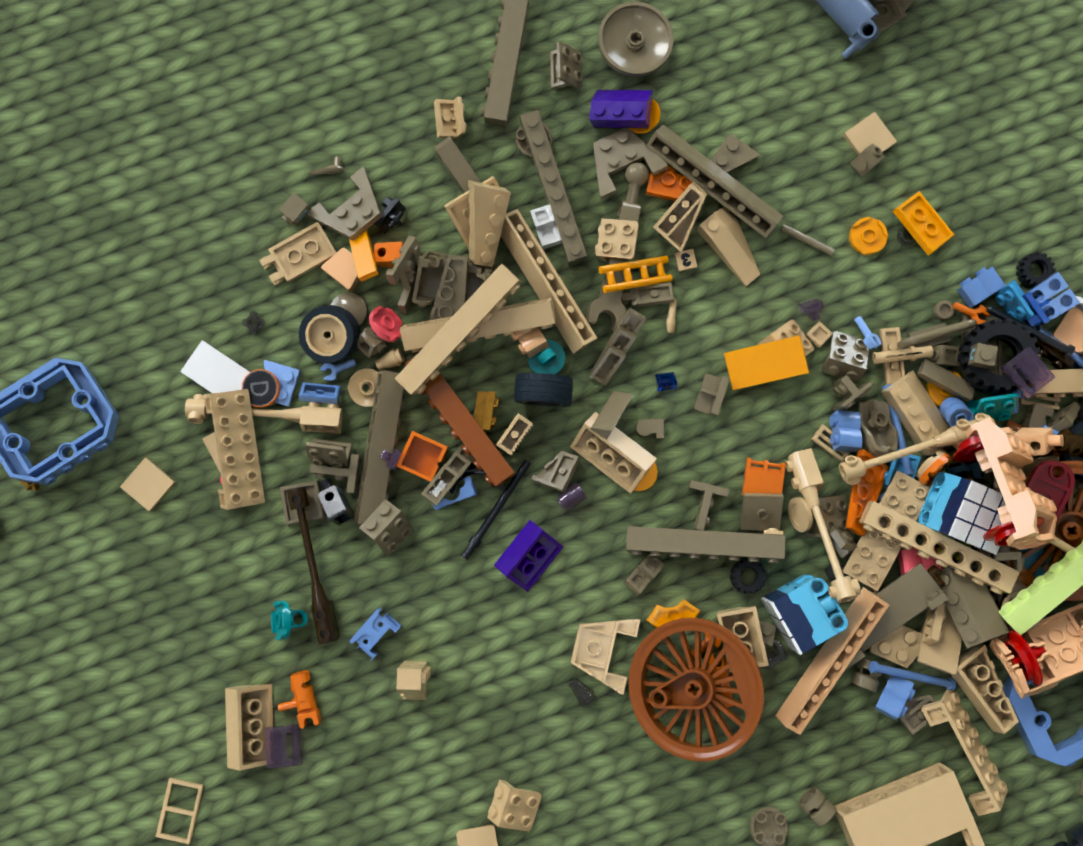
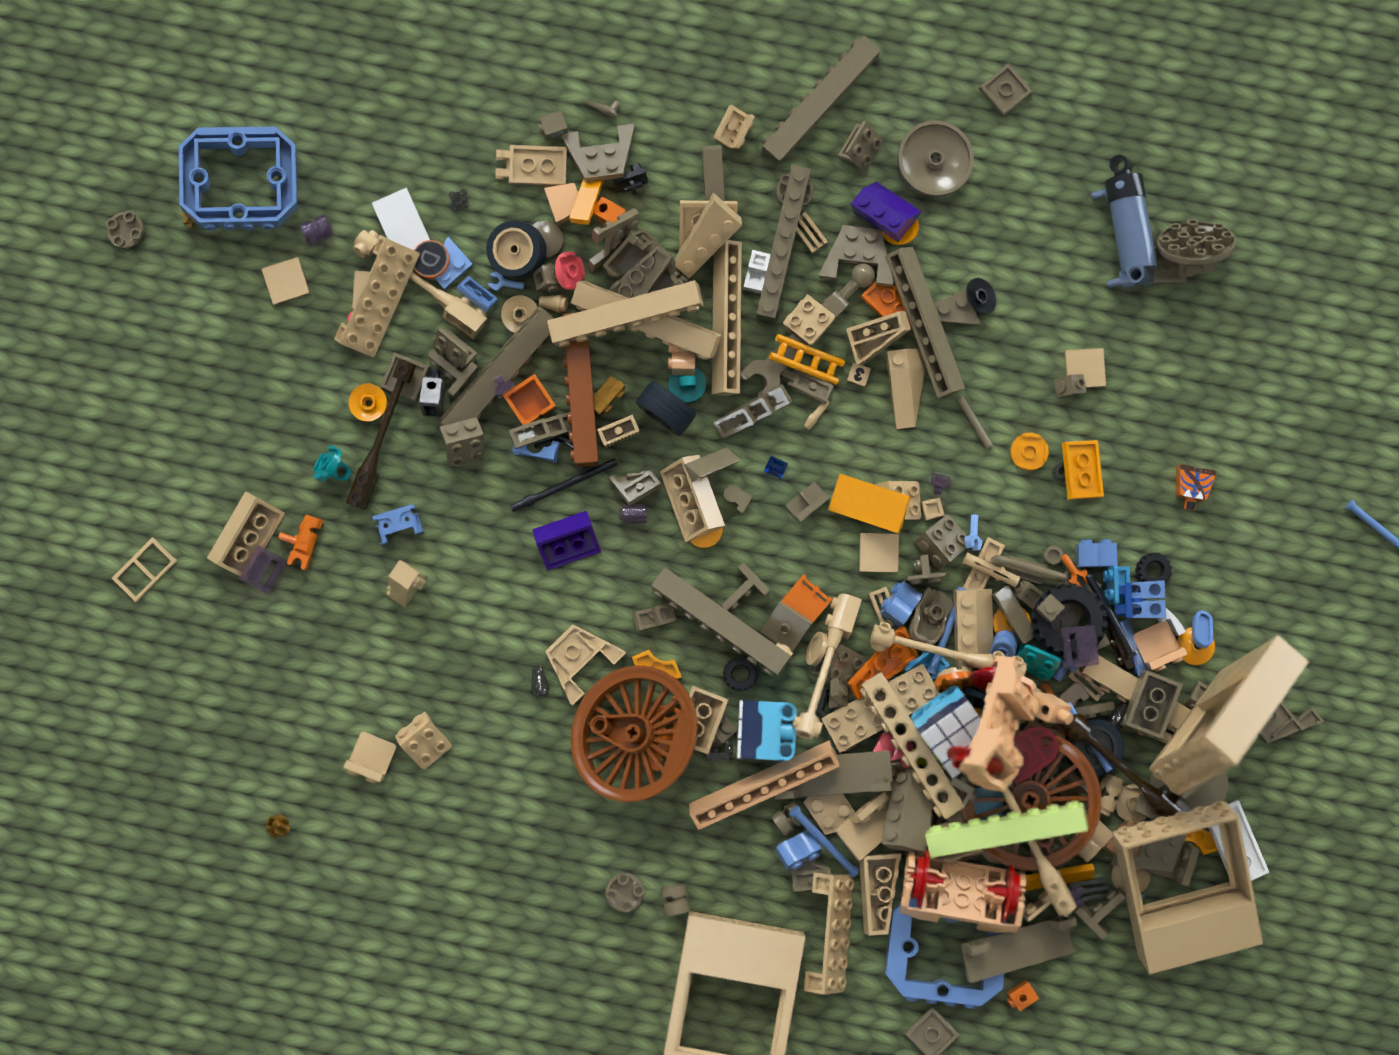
camera: 30 degrees right, 0 degrees up
none -> clear purple wheel [300,214,335,246]
none -> light orange dish [349,383,387,422]
none -> tan tile [796,212,828,254]
none -> tan tile [859,533,899,573]
none -> black dish [966,278,996,314]
none -> torso [1176,464,1217,511]

